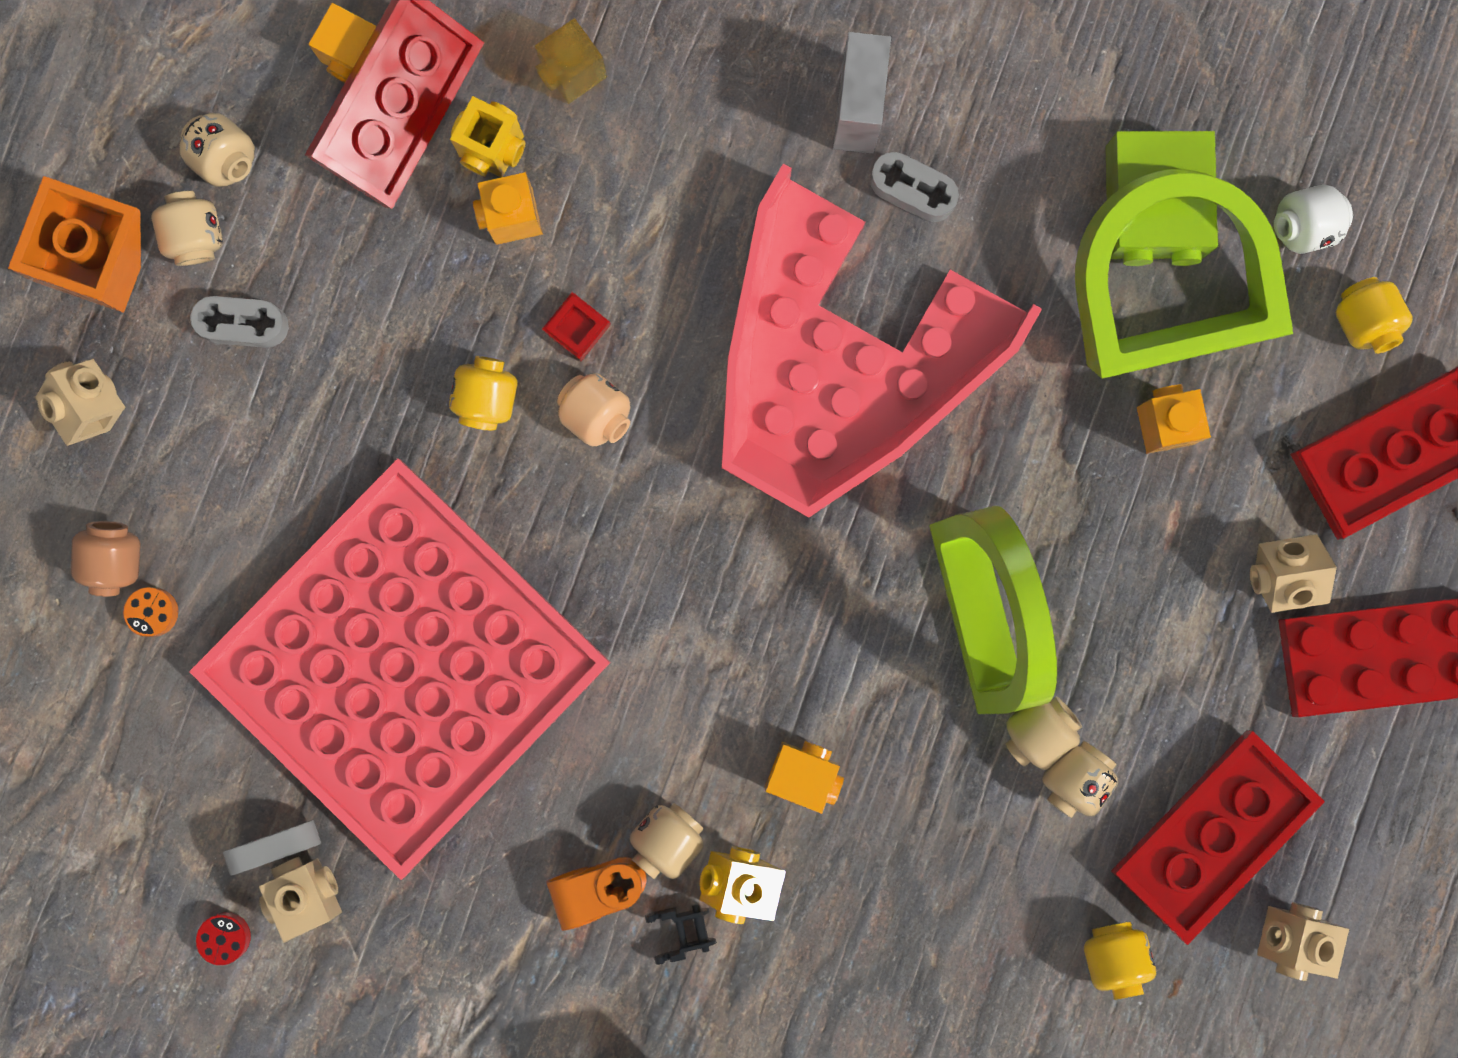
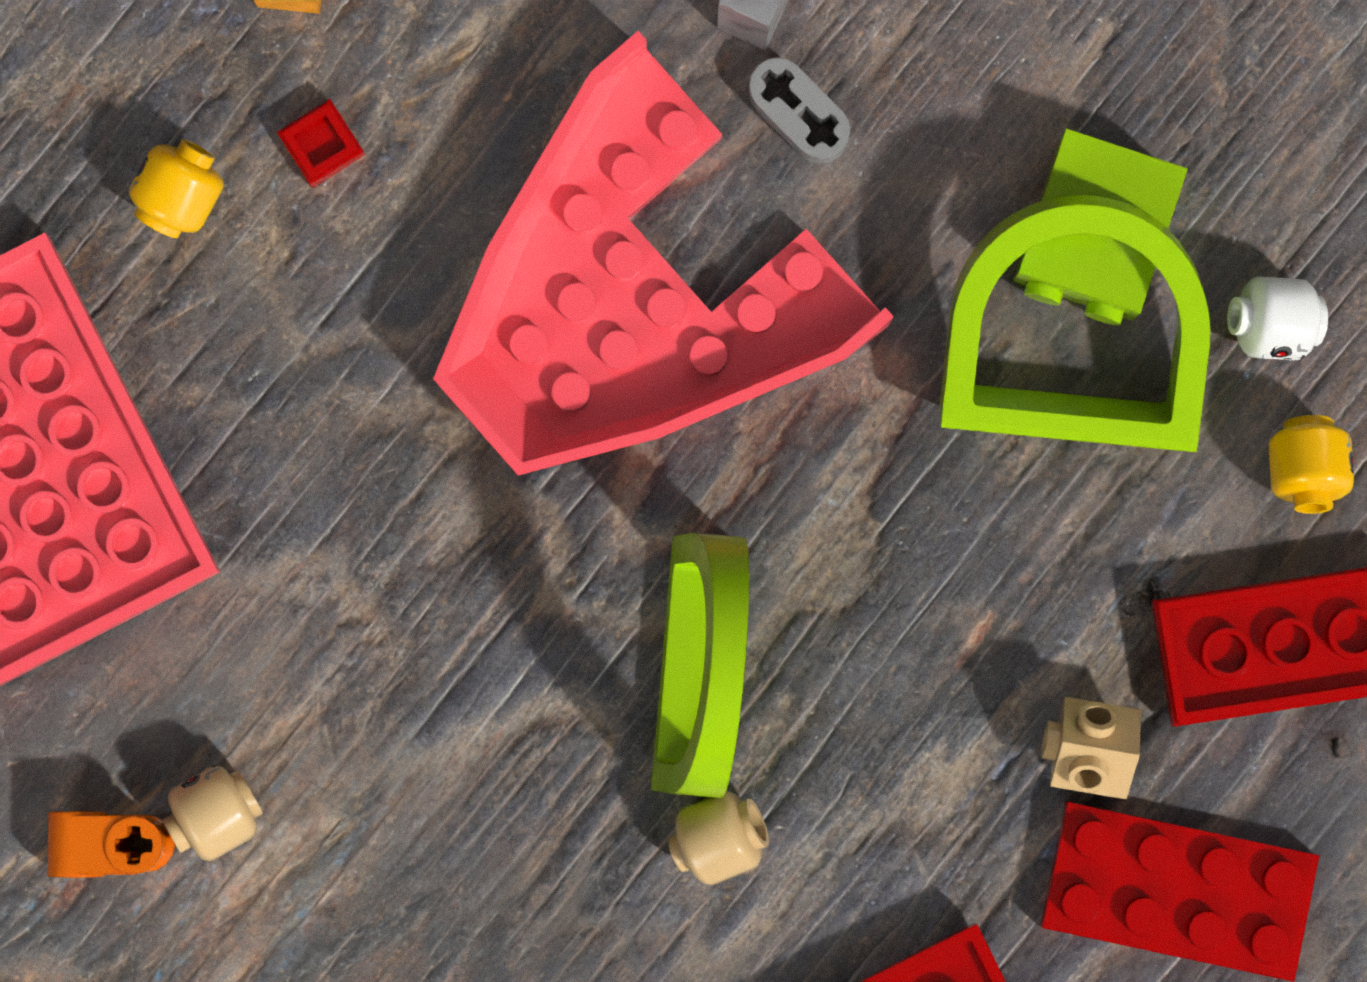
camera: 20 degrees right, 0 degrees up
light nougat head [557,373,631,447] -> none
black piece [645,904,717,965] -> none
yellow brick [699,846,785,924] -> none
light orange brick [764,741,844,814] -> none
tan head [1042,741,1118,818] -> none
light orange brick [1137,384,1211,454] -> none

